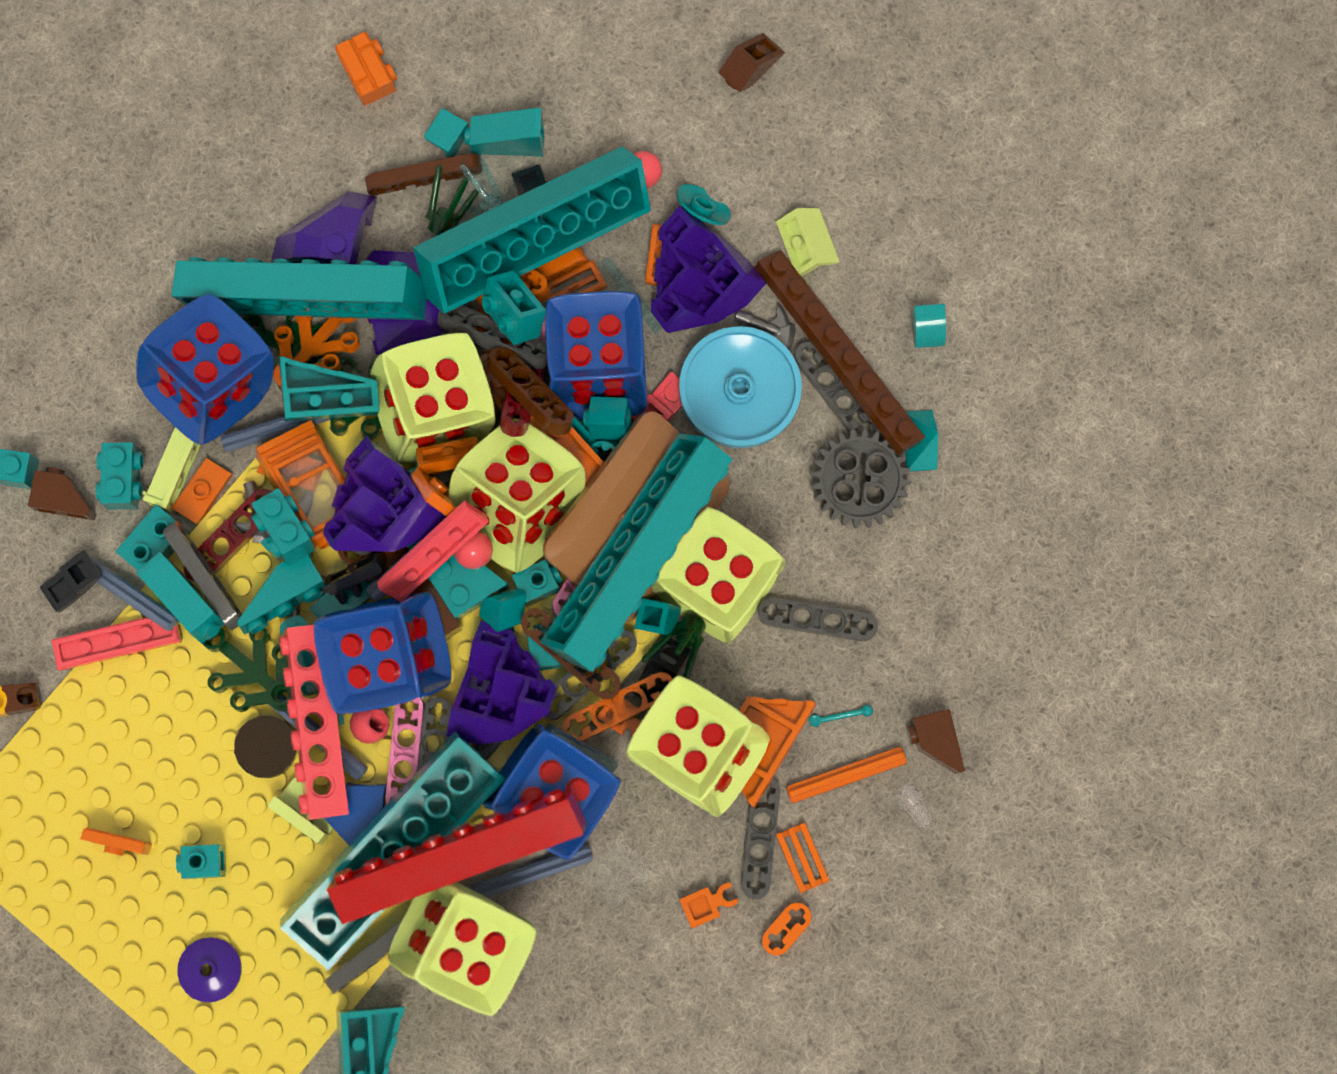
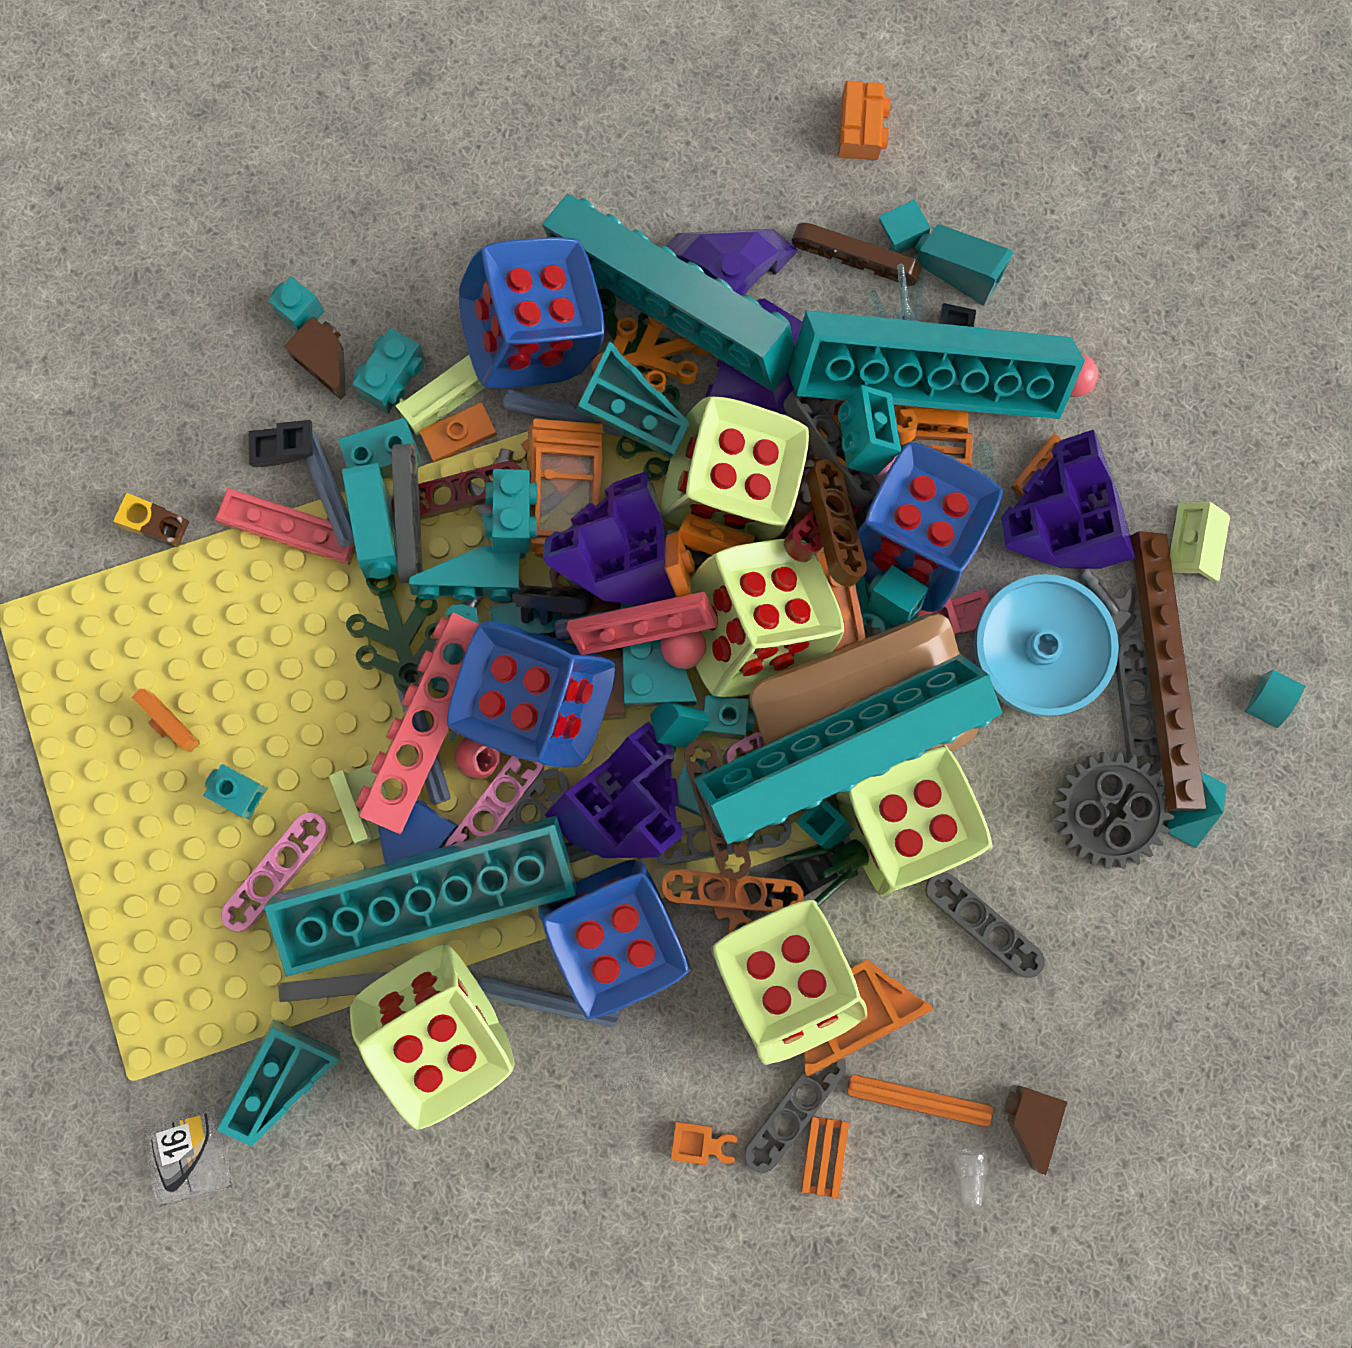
camera: 30 degrees right, 0 degrees up
dark purple dish [177,938,242,1002] -> none
dark brown tile [234,716,297,778] -> none
red brick [327,789,587,925] -> none
dark green plant [425,165,479,235] -> none
clear light blue bar [545,723,618,773] -> none
teal dish [676,184,731,225] -> none
reddish brown slope [719,33,785,92] -> none
orange beam [762,903,811,956] -> none
teal hinge [809,705,873,727] -> none
none -> bright pink beam [221,812,329,932]

